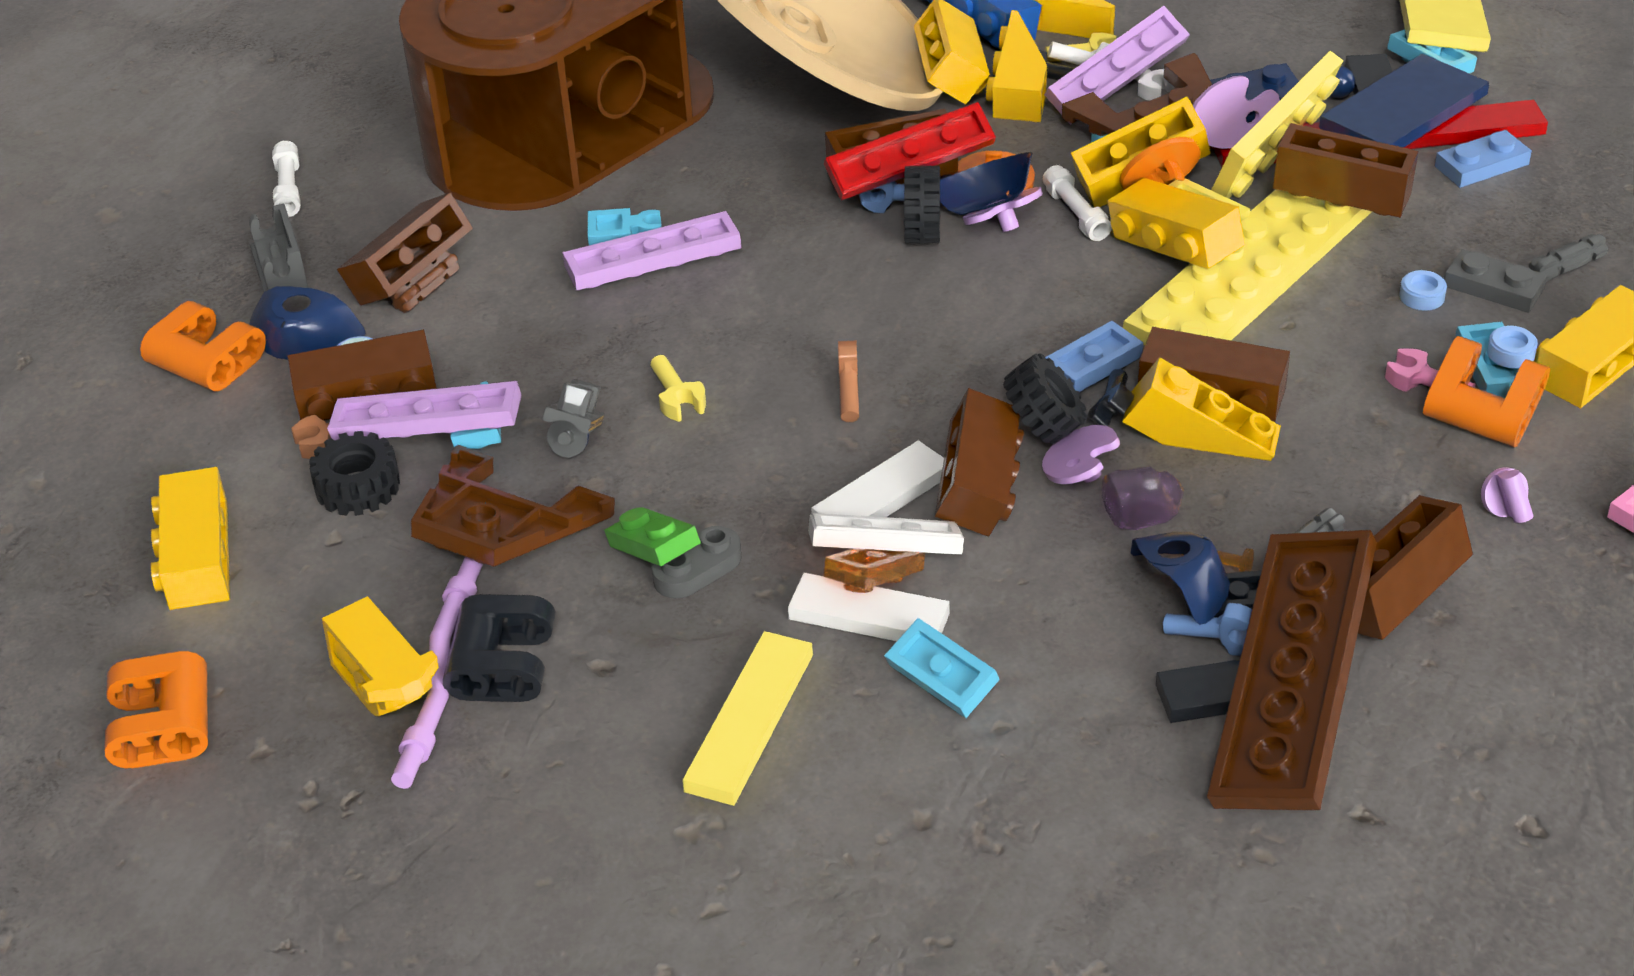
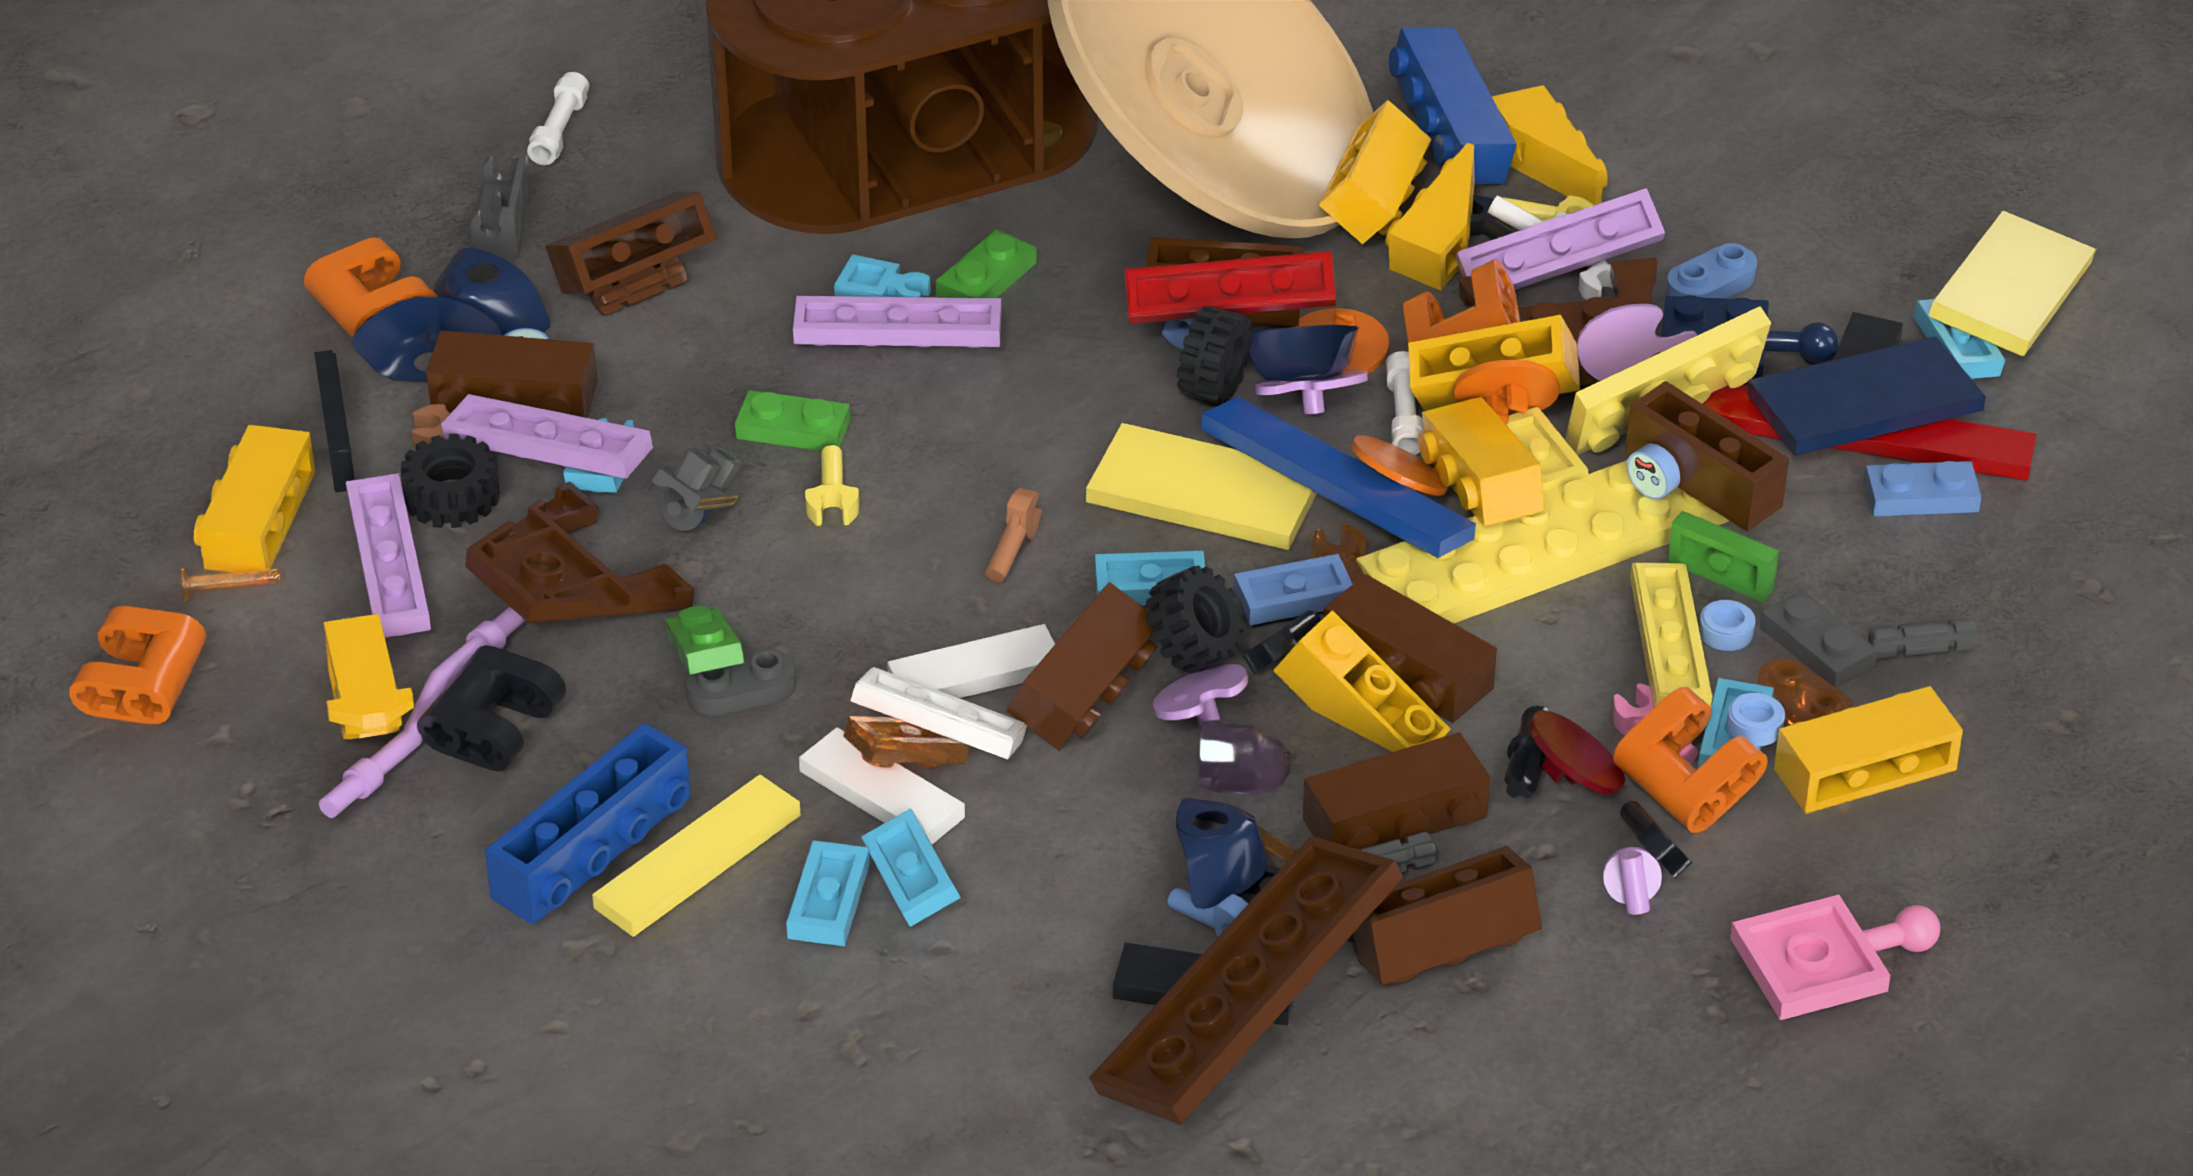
camera: 20 degrees right, 0 degrees up
none -> clear orange pin [180,568,281,601]
none -> black tile [314,350,355,493]
none -> lavender plate [346,473,431,638]
none -> dark blue piece [352,297,501,381]
none -> blue brick [485,723,691,925]
none -> bright green plate [735,390,851,451]
none -> medium azure plate [786,840,870,947]
none -> bright green plate [936,229,1037,298]
none -> light yellow tile [1086,423,1317,550]
none -> medium azure plate [1095,551,1205,606]
none -> blue tile [1201,397,1476,558]
none -> reddish brown brick [1303,732,1490,849]
none -> clear orange bar [1312,523,1367,584]
none -> orange piece [1350,435,1449,496]
none -> orange connector [1403,258,1520,343]
none -> black axle [1504,706,1548,798]
none -> dark red piece [1529,710,1625,795]
none -> black bar [1620,801,1692,879]
none -> tile [1627,443,1680,500]
none -> light yellow tile [1630,563,1712,708]
none -> medium blue plate [1666,243,1757,299]
none -> bright green plate [1668,511,1779,603]
none -> clear orange plate [1757,659,1854,725]

